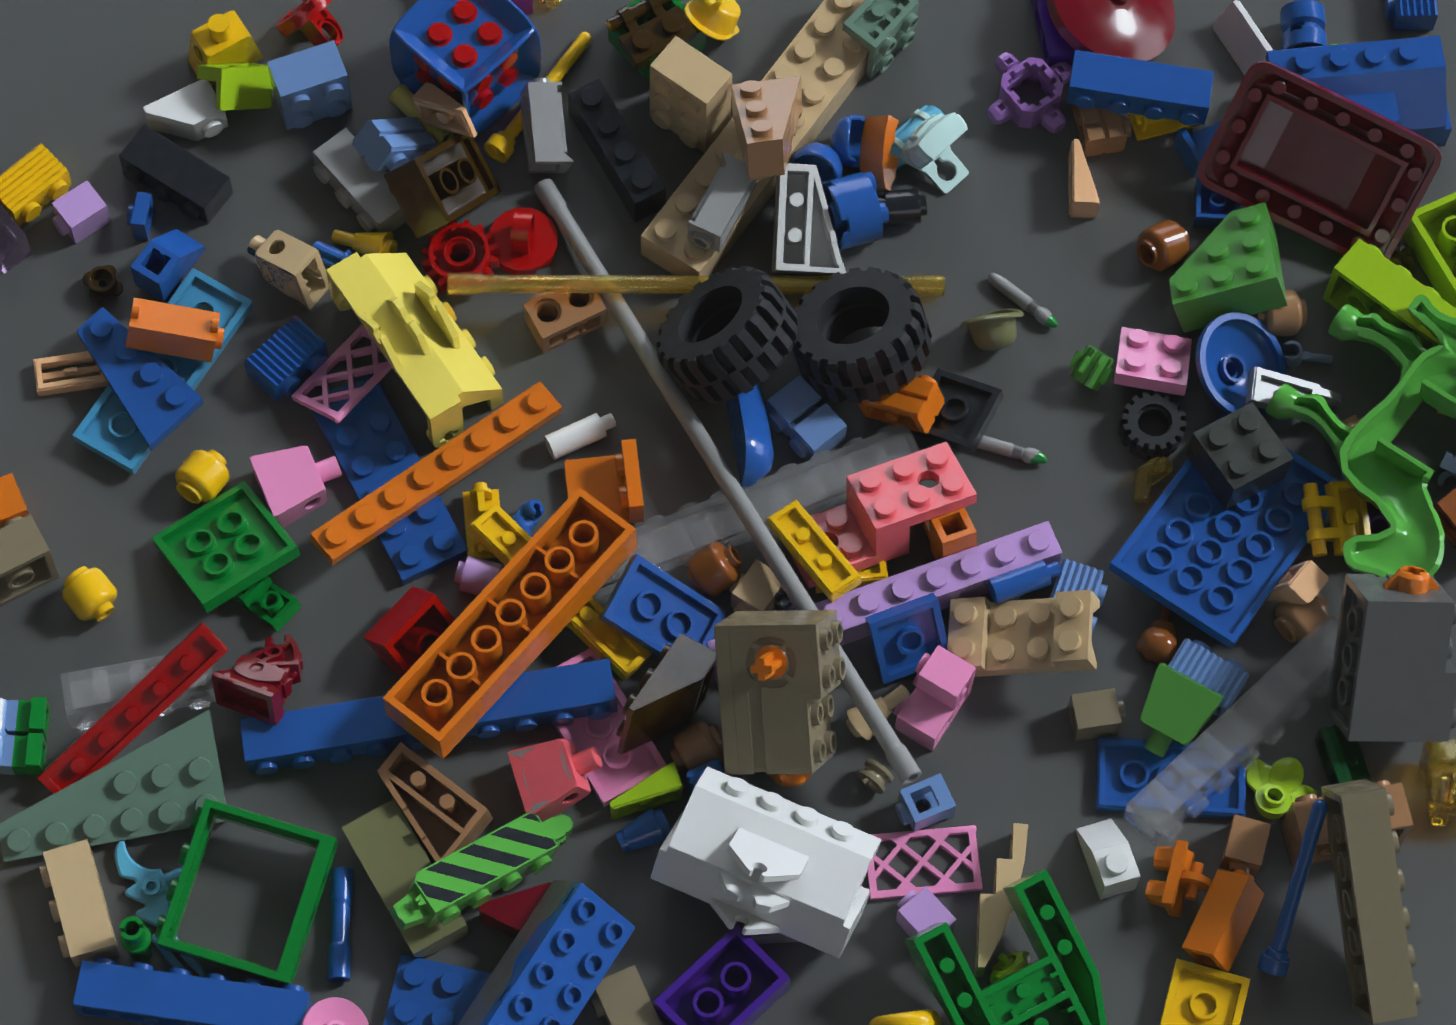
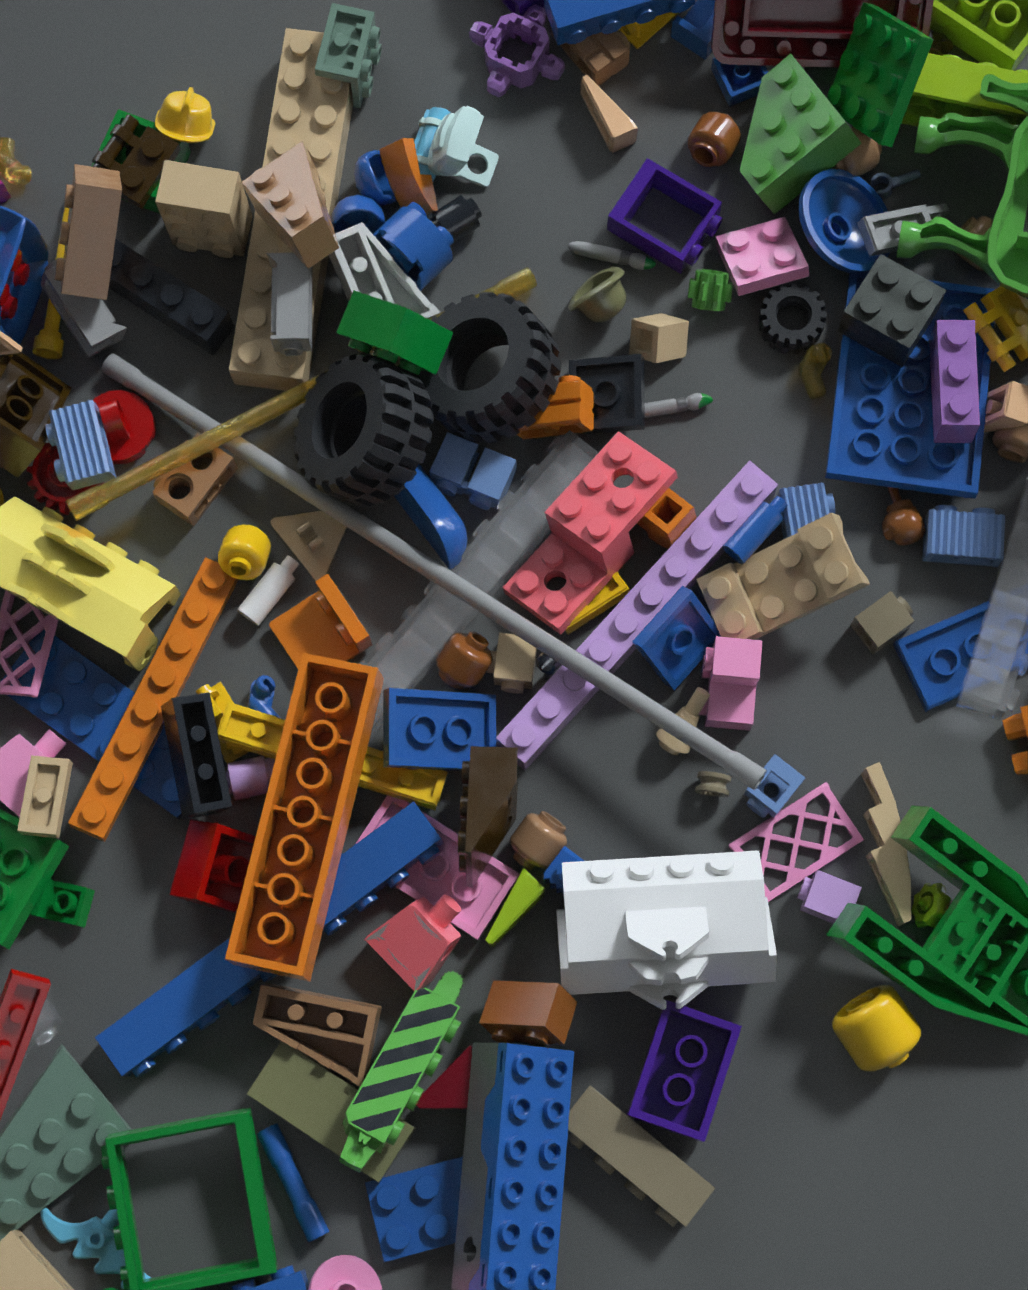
camera: 20 degrees left, 10 degrees up
dark red piece [211,634,303,726] -> none
blue cone [615,807,672,853] -> none
dark tan piece [714,610,846,787] -> none
yellow tile [767,499,862,602] -> none
white slope [1075,819,1141,900] -> none
bright green torso [1140,663,1225,757] -> none
none -> tan plate [17,755,73,838]
none -> medium blue brick [45,400,116,490]
none -> medium nougat wedge [54,164,122,300]
none -> black brick [161,692,232,819]
none -> yellow head [218,524,271,580]
none -> tan piece [271,511,347,581]
none -> green brick [336,290,453,376]
none -> dark orange brick [479,981,577,1047]
none -> dark purple window [607,158,723,274]
none -> tan panel [629,313,689,363]
none -> green plate [827,2,934,147]
none -> medium lavender brick [929,320,980,443]

